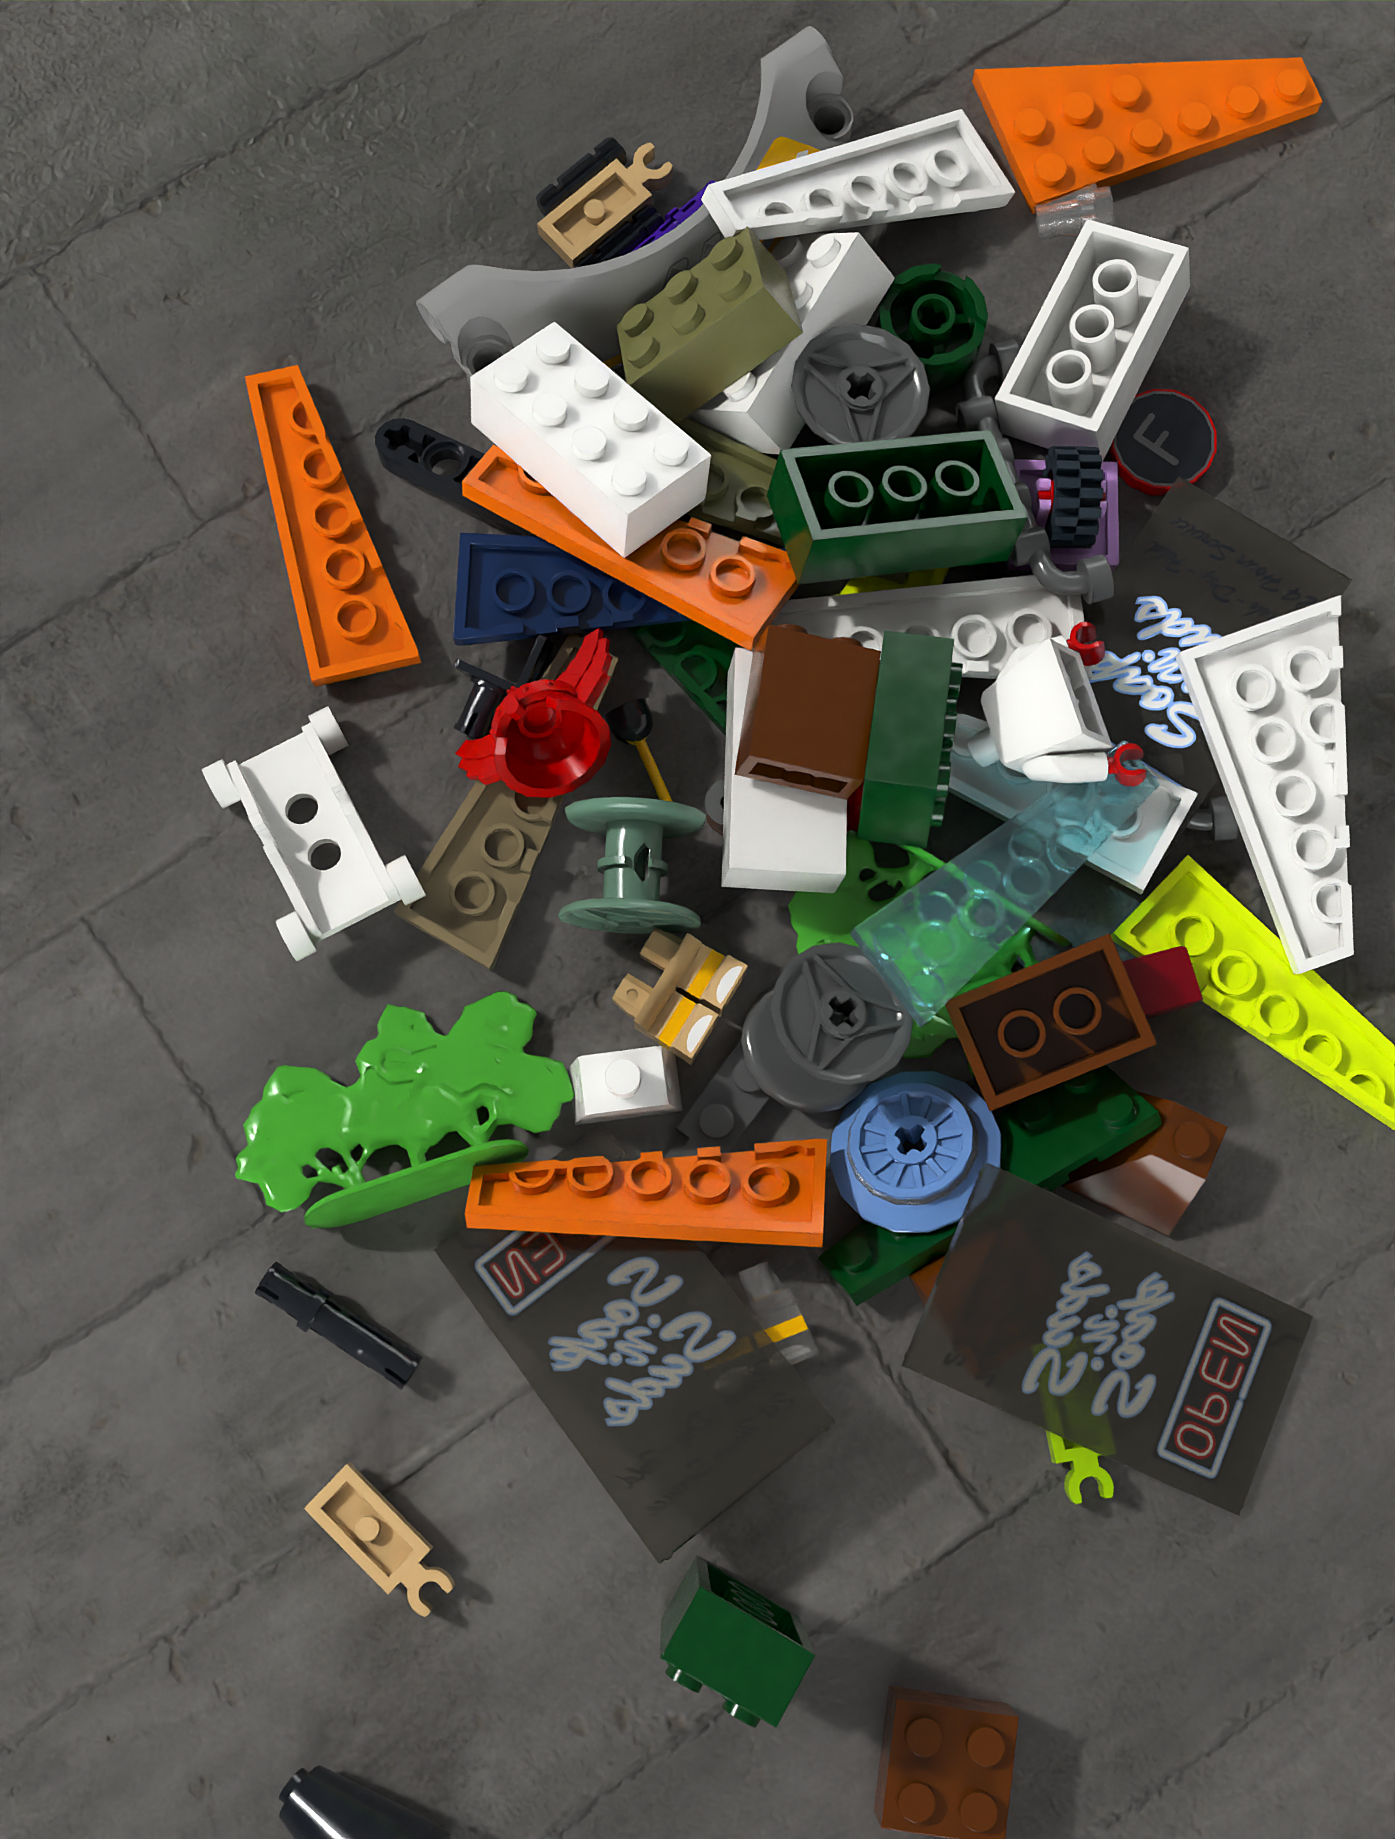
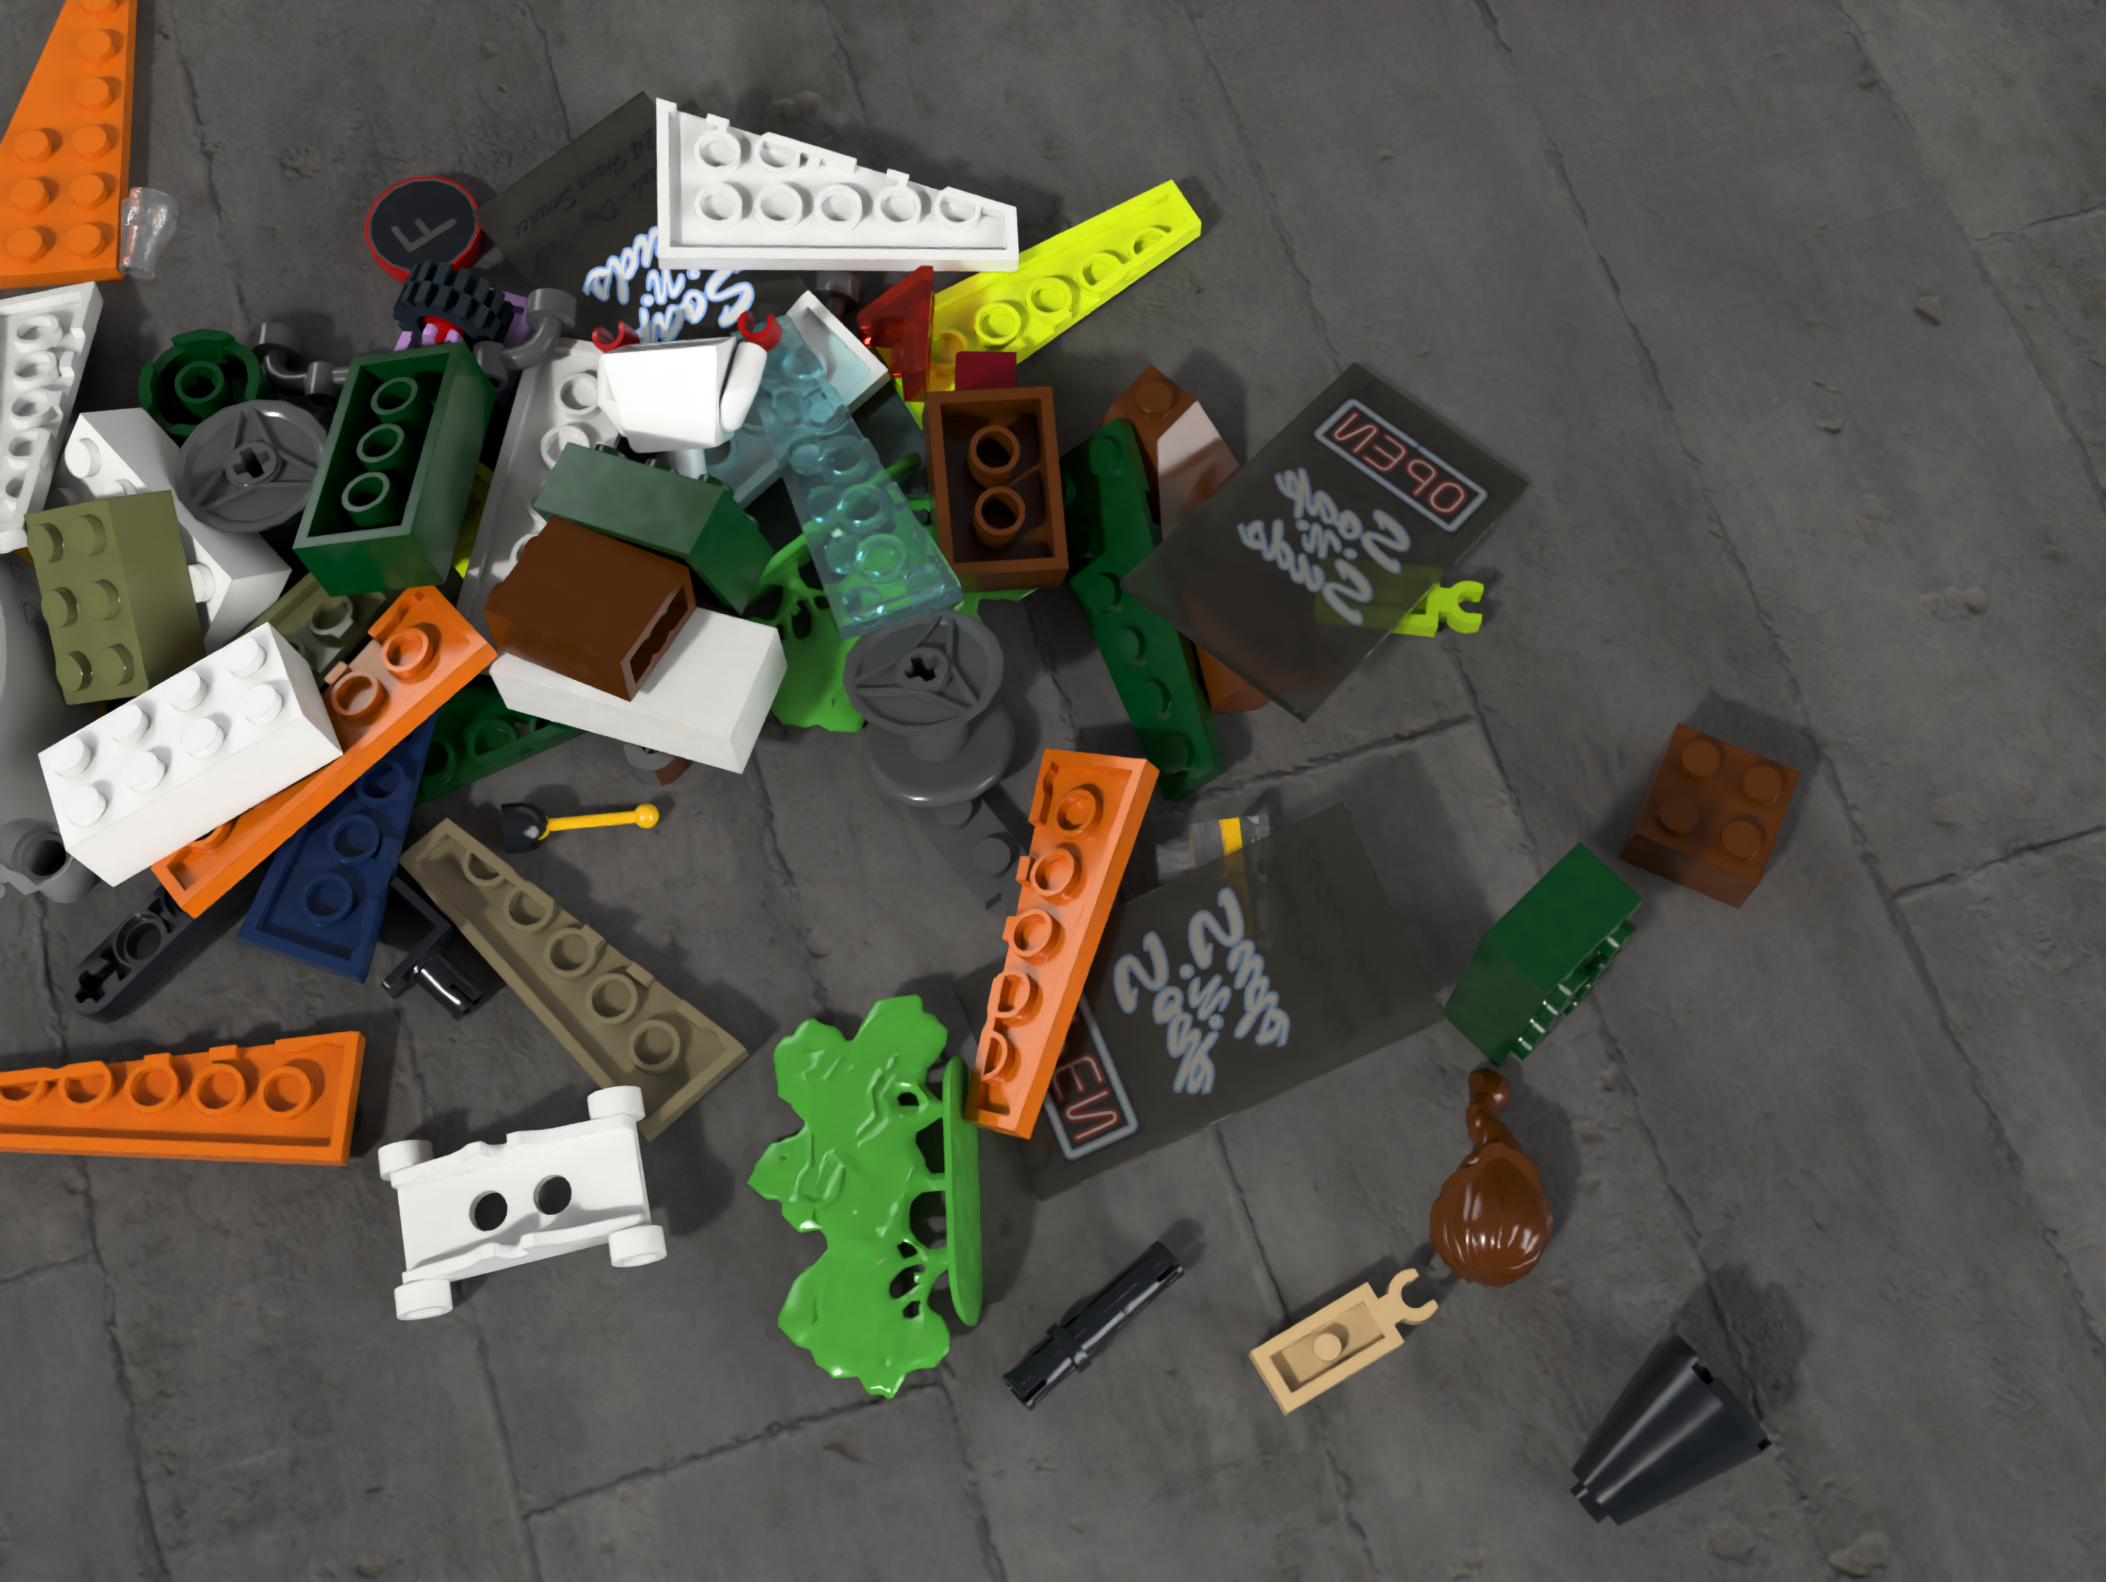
camera: 70 degrees left, 10 degrees down
red helmet [455,628,613,798] -> none
sand green piece [558,797,706,934] -> none
white torso [568,1046,682,1125] -> none
tan hips [612,928,748,1065] -> none
medium blue piece [830,1071,1002,1233] -> none
white brick [995,219,1190,462] -> none
none -> clear red slope [857,265,936,402]
none -> reddish brown hair [1429,1067,1554,1288]

